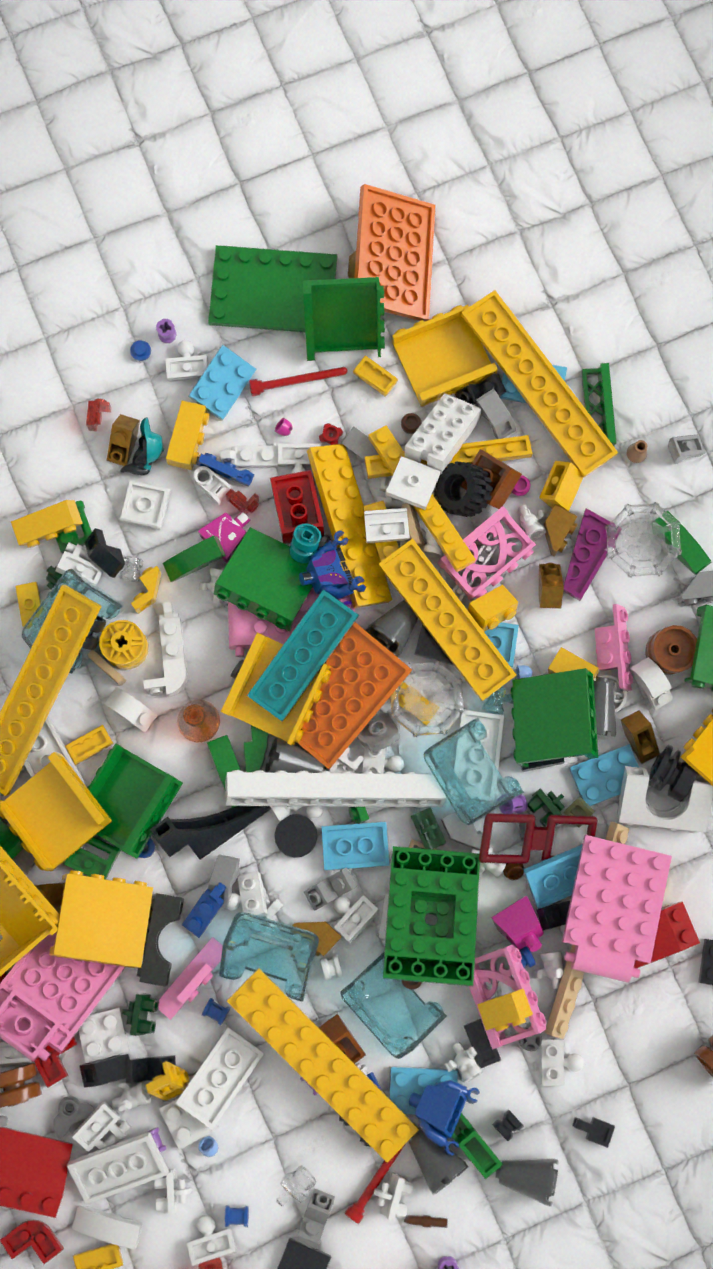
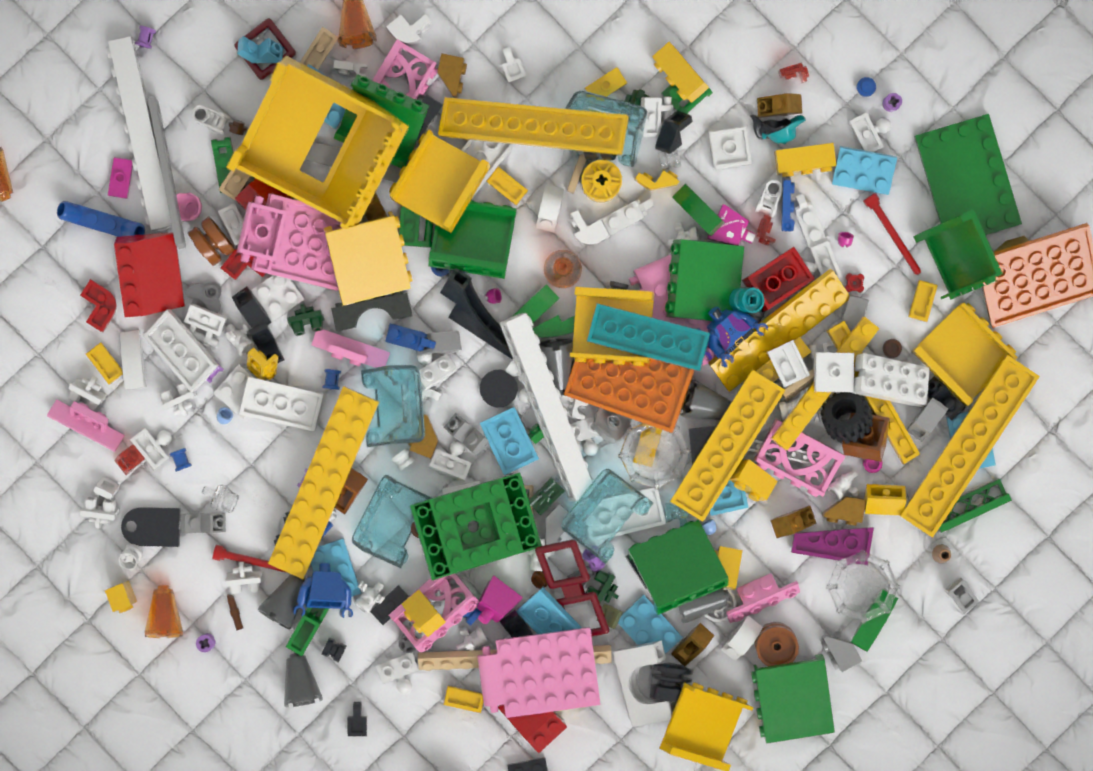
camera: 65 degrees right, 10 degrees up
none -> yellow plate [443,685,483,713]
none -> dark pink hinge [485,288,502,304]

